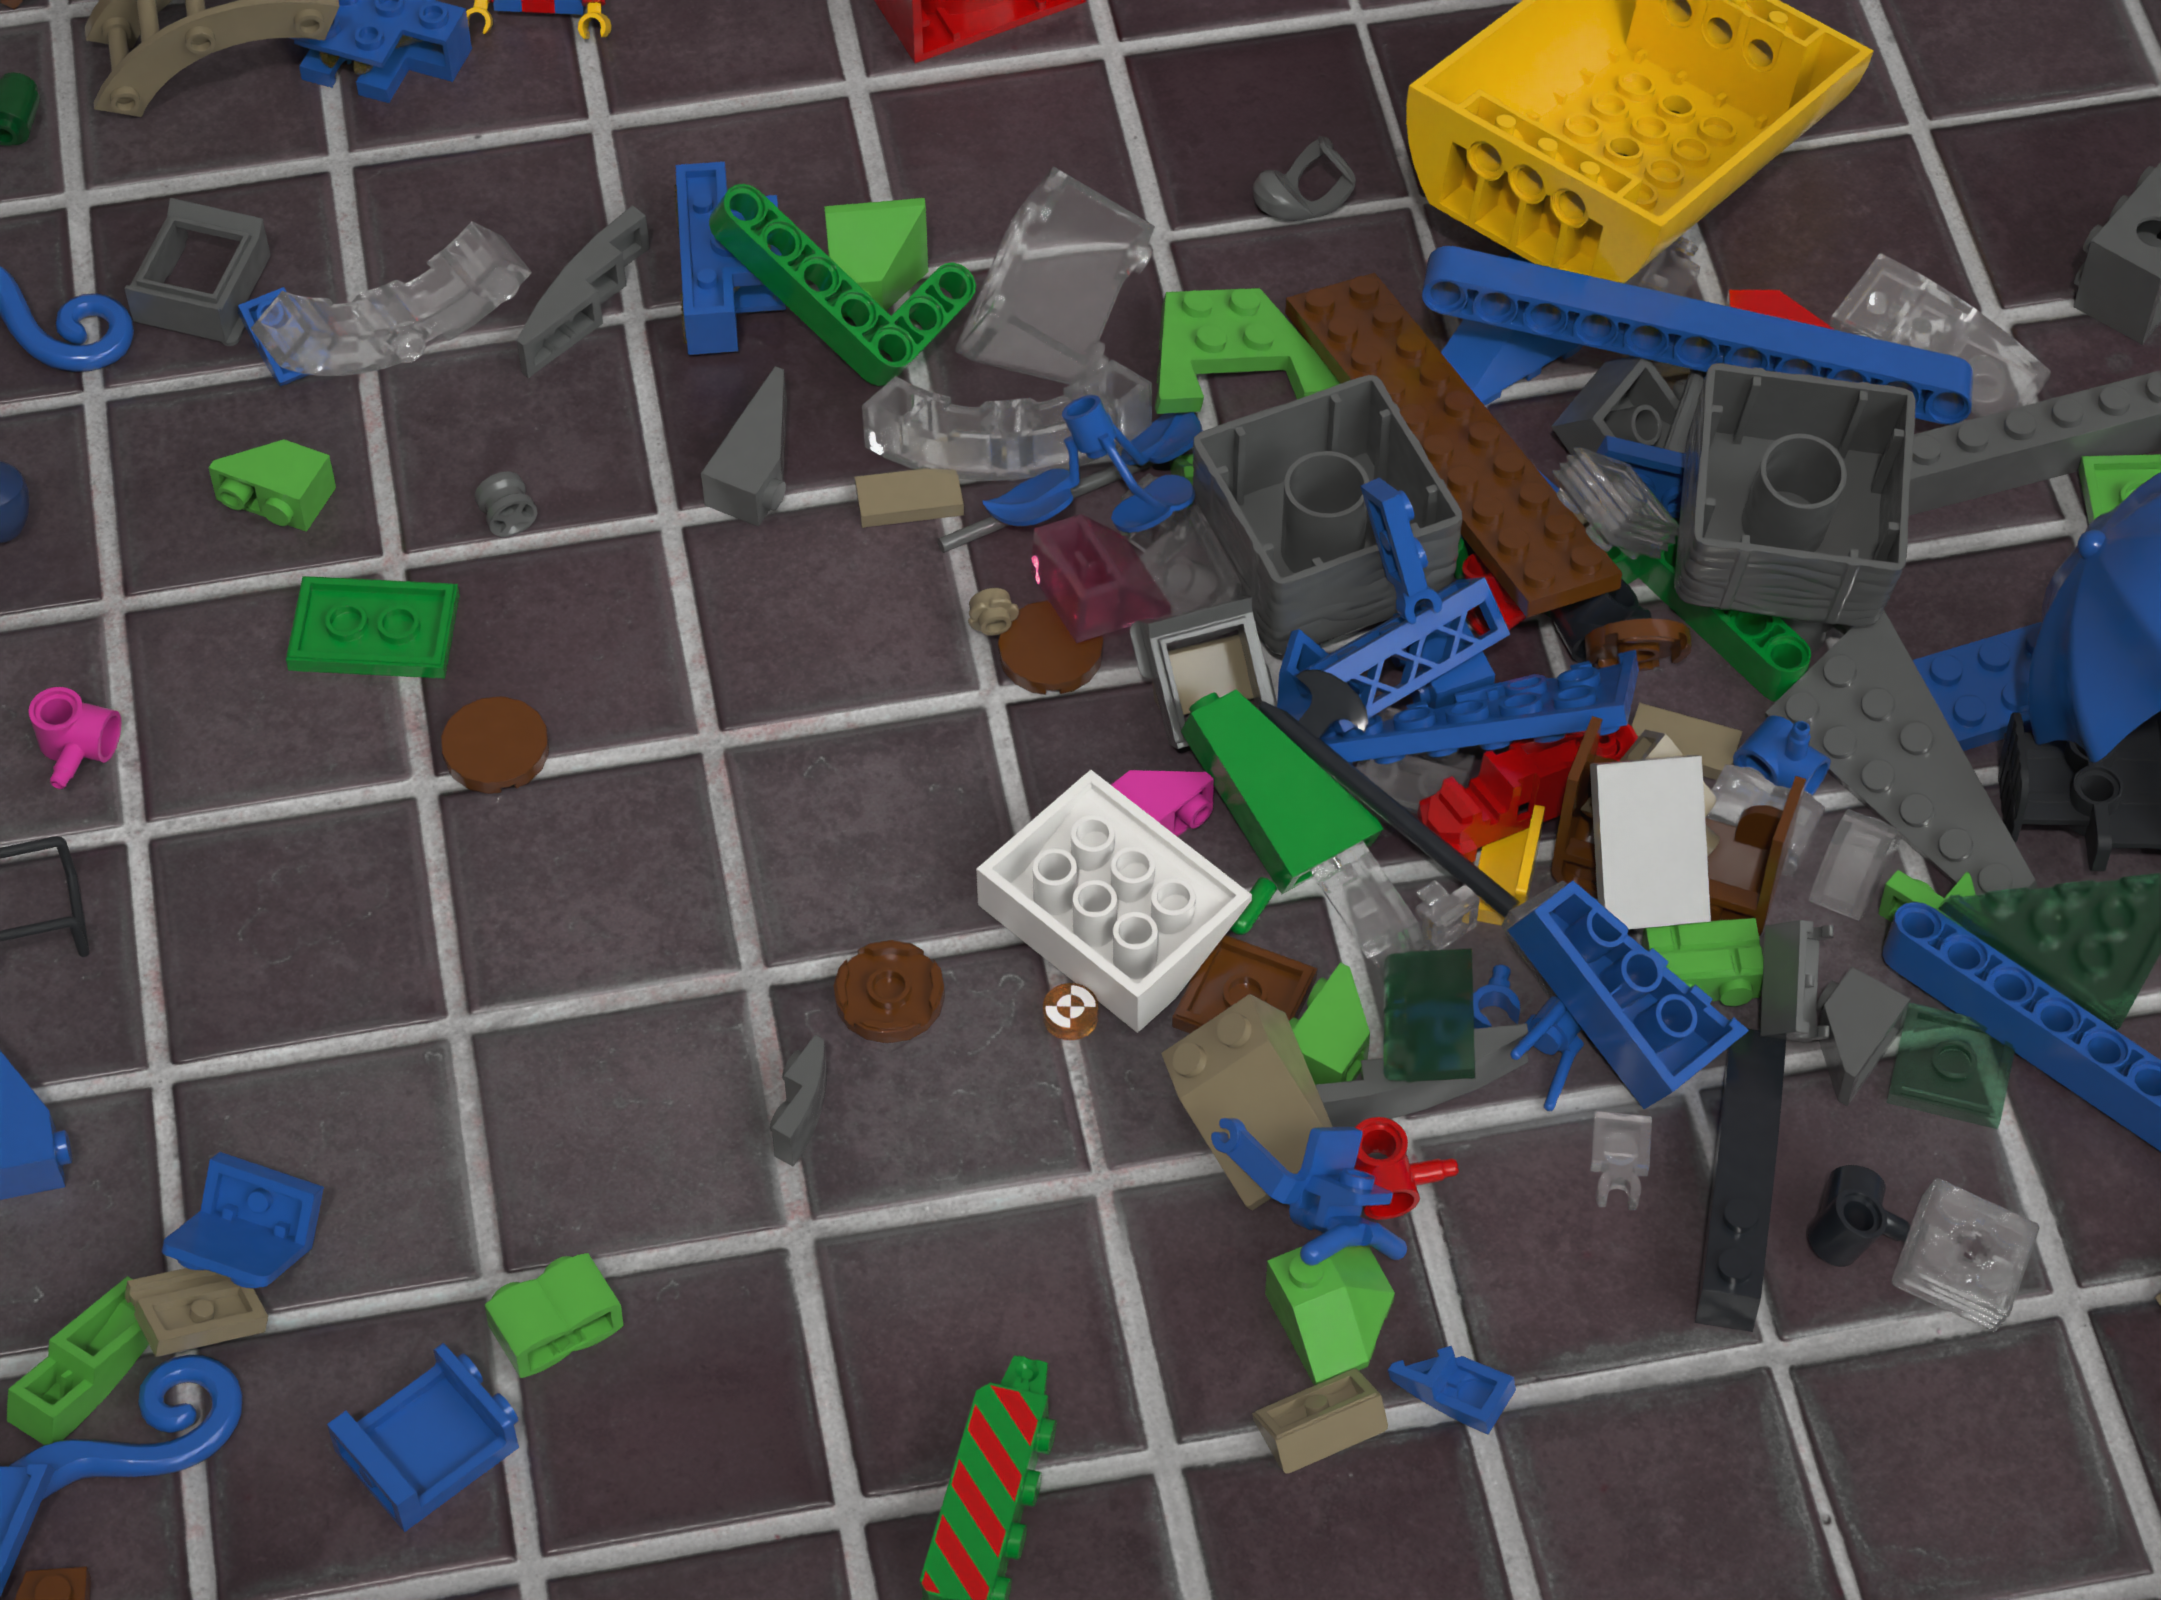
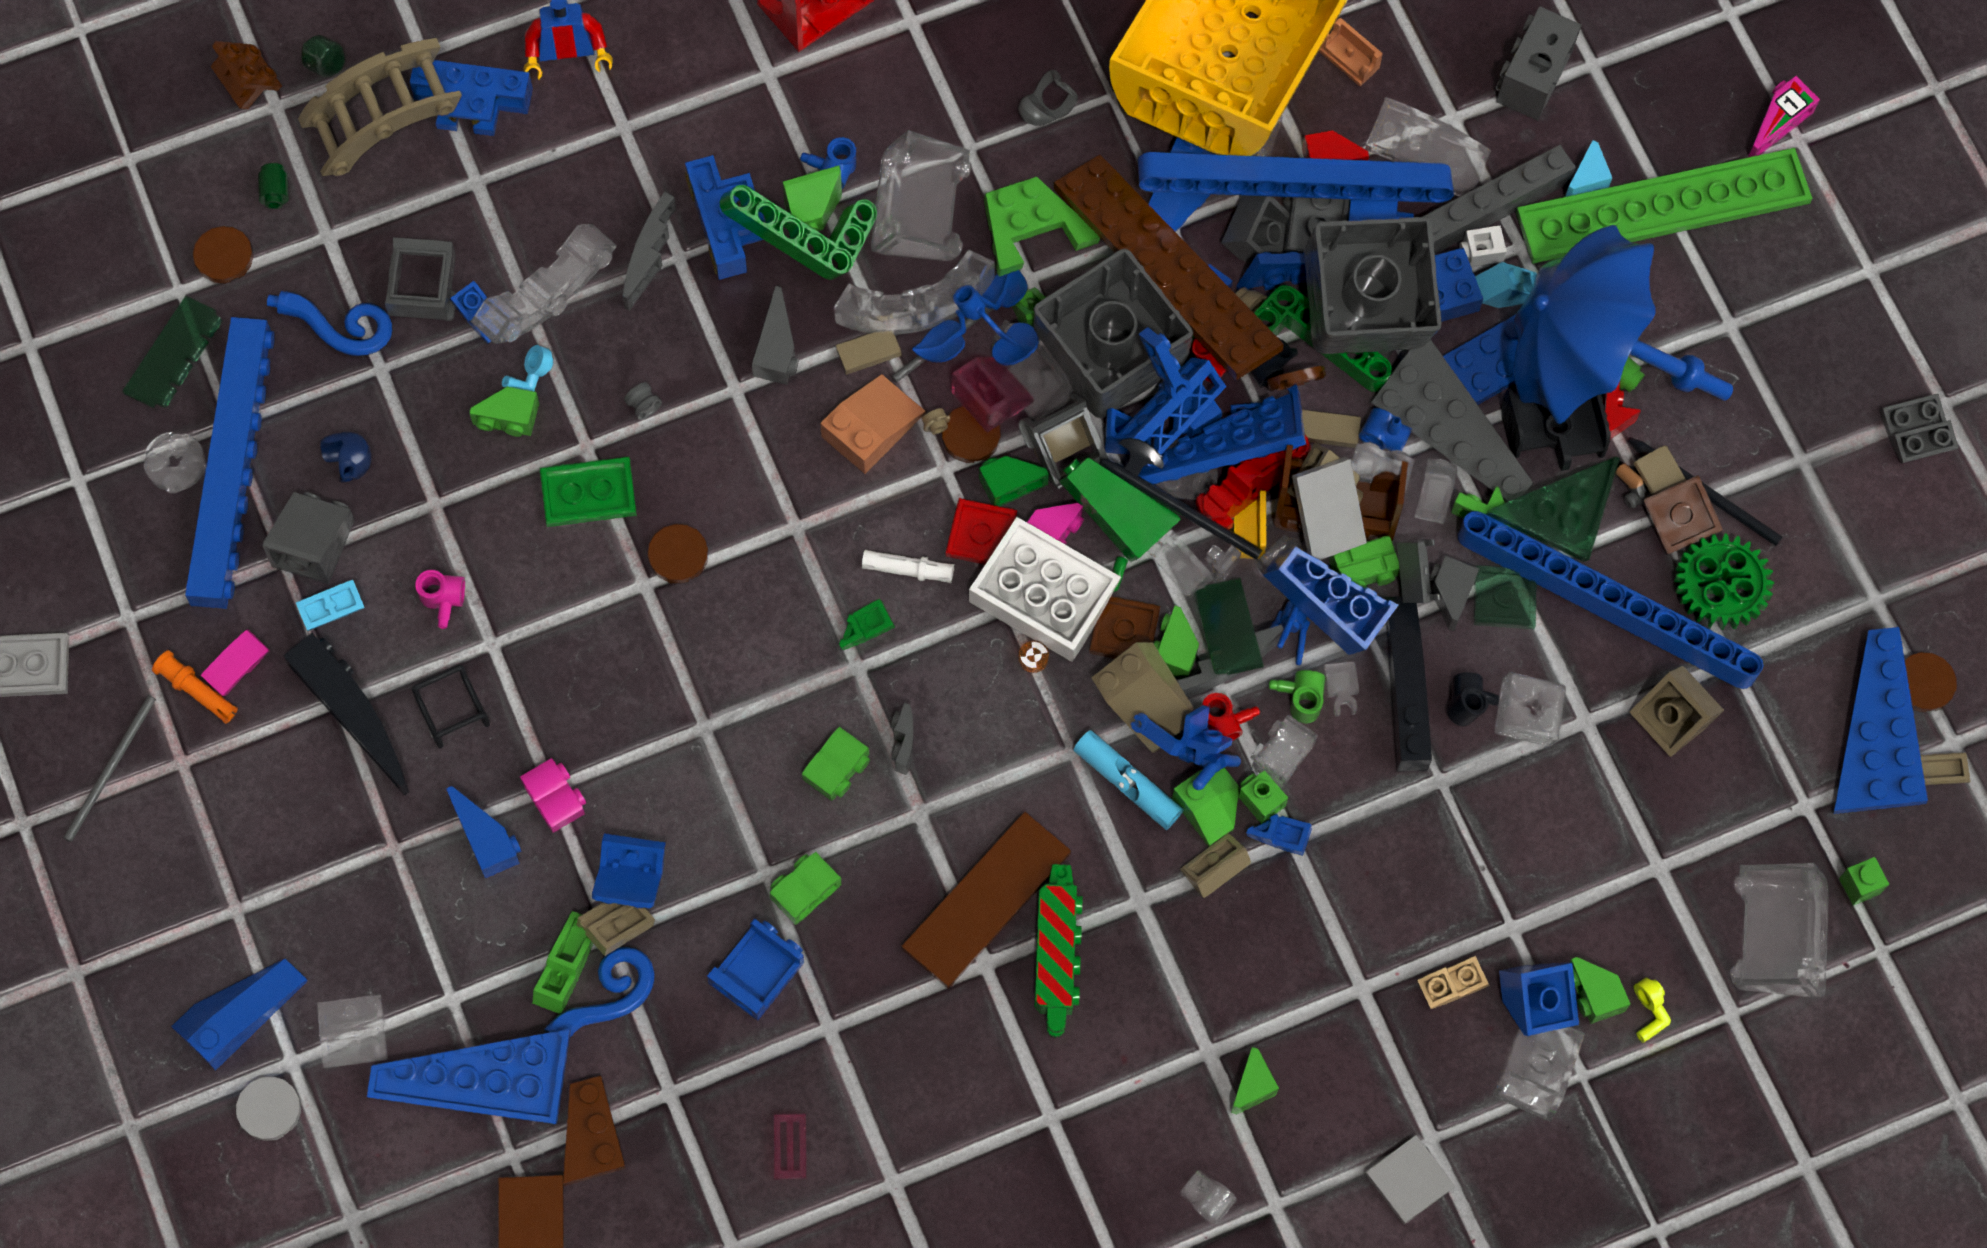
camera: 15 degrees left, 15 degrees up
reddish brown tile [834,940,945,1043] -> none
blue piece [1468,964,1520,1029] -> none
clear brick [1552,448,1679,559] -> none
none -> medium azure plate [502,345,553,392]
none -> dark pink brick [520,758,586,833]
none -> blue piece [800,137,857,189]
none -> bright green brick [802,727,870,801]
none -> nougat slope [820,374,926,474]
none -> green slope [839,599,895,650]
none -> white pin [862,550,954,583]
none -> reddish brown tile [901,812,1071,989]
none -> red tile [946,498,1018,565]
none -> green slope [979,456,1049,507]
none -> medium azure piece [1073,730,1184,830]
none -> bright green brick [1238,770,1288,824]
none -> clear brick [1250,715,1318,790]
none -> bright green piece [1269,670,1326,724]
none -> nougat hinge [1319,18,1383,86]
none -> blue brick [1435,248,1483,322]
none -> white brick [1459,225,1507,267]
none -> medium azure slope [1475,262,1537,308]

